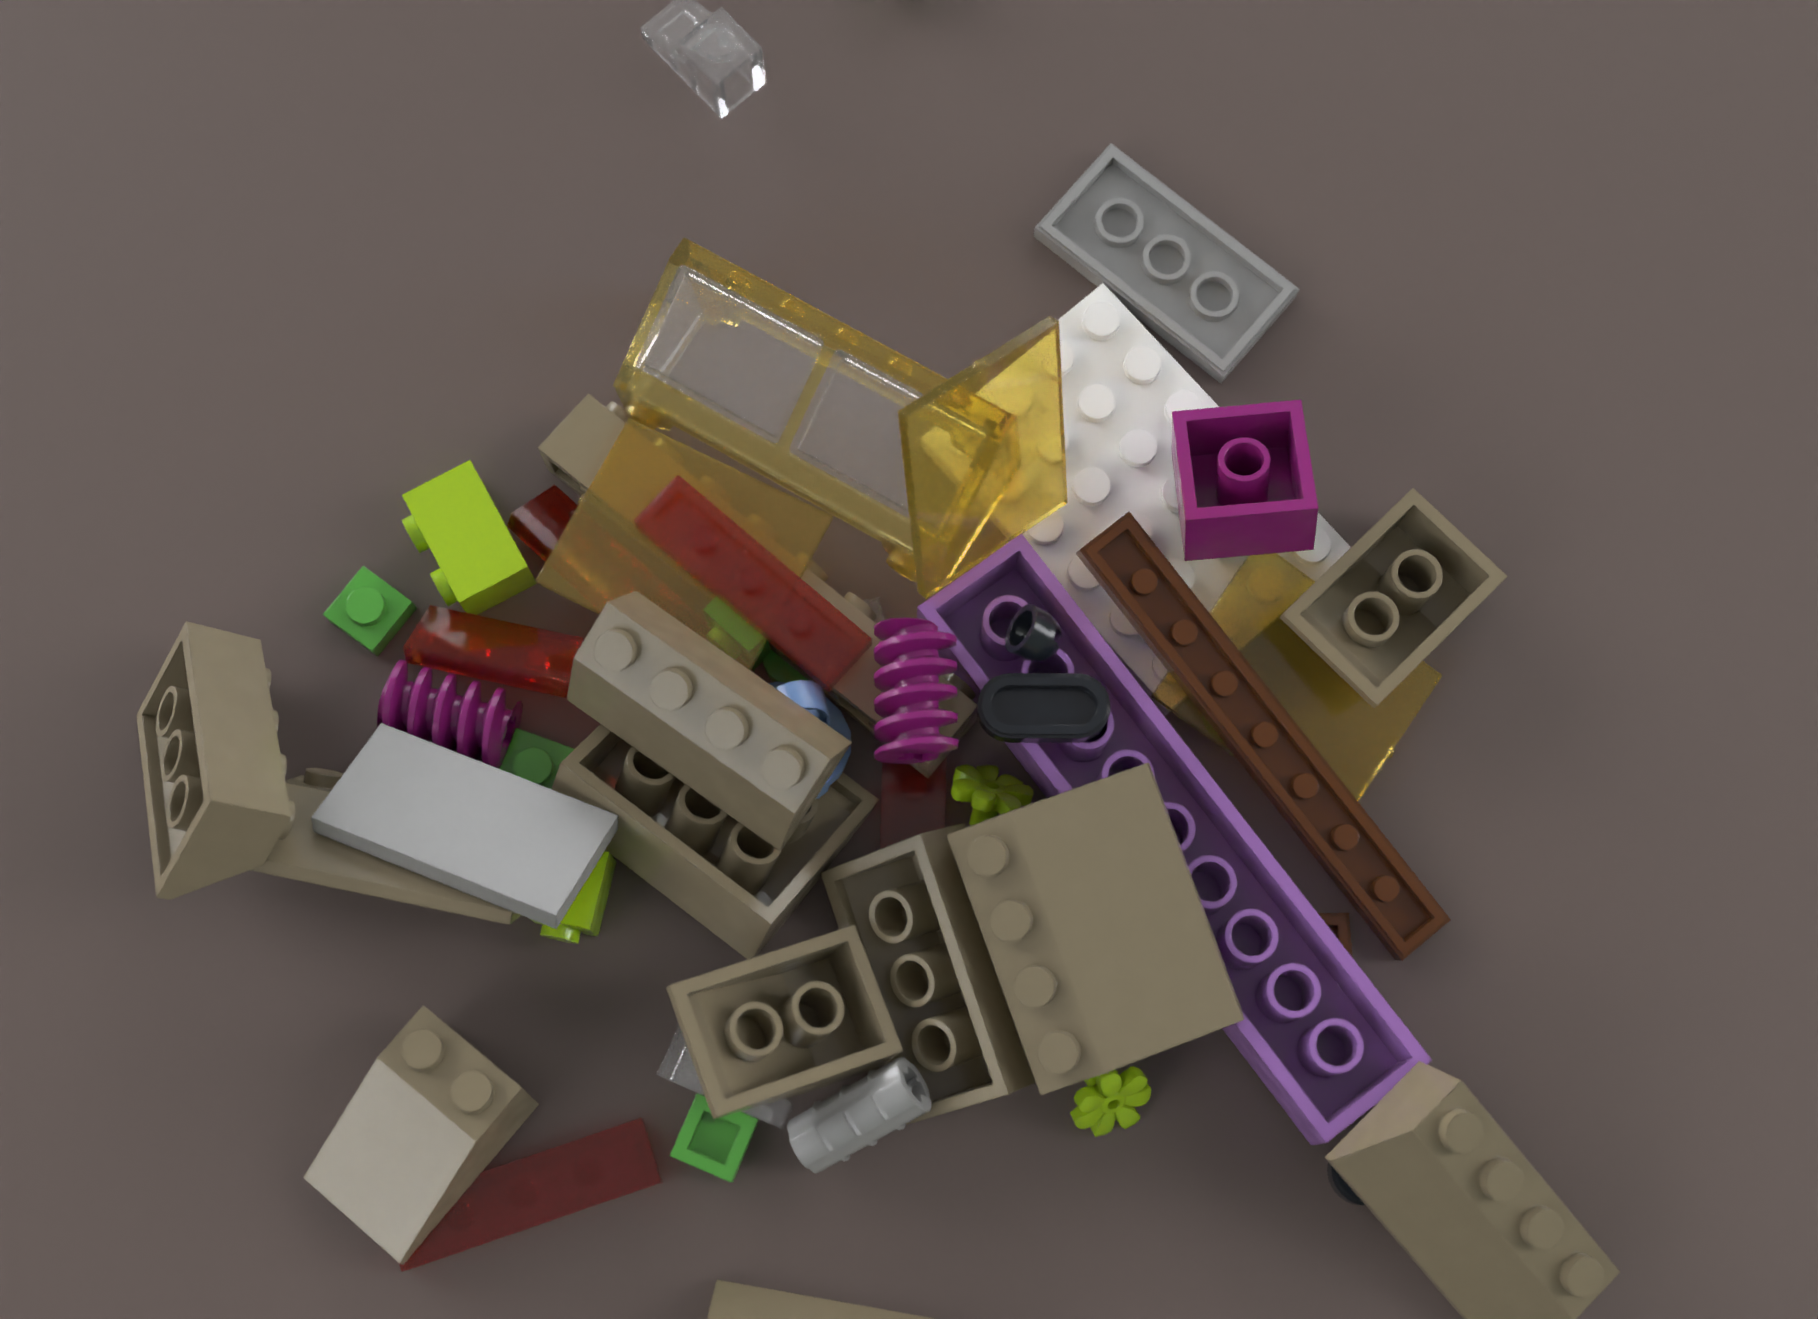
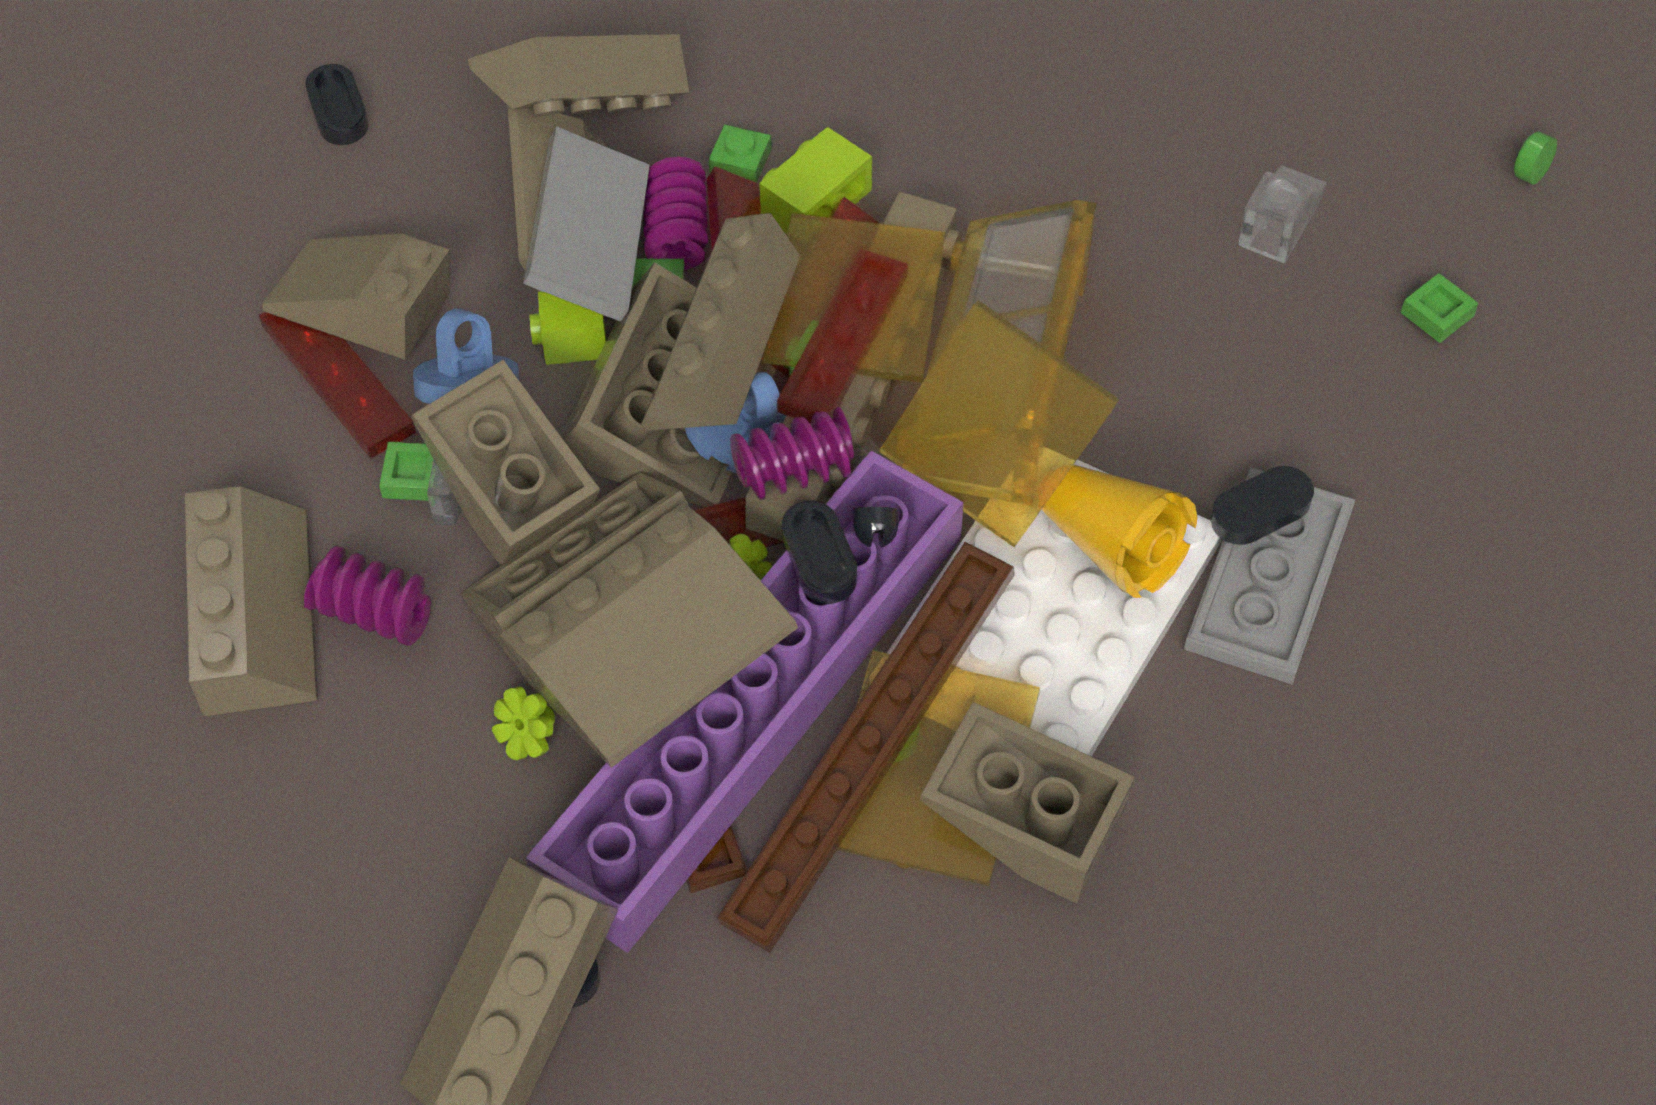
camera: 75 degrees right, 20 degrees down
light grey axle [787,1057,932,1174] -> none
magenta brick [1172,400,1319,561] -> none
none -> magenta piece [304,545,432,646]
none -> black tile [305,64,368,145]
none -> medium blue tile [413,308,519,404]
none -> yellow cone [1039,463,1198,598]
none -> black tile [1211,466,1314,545]

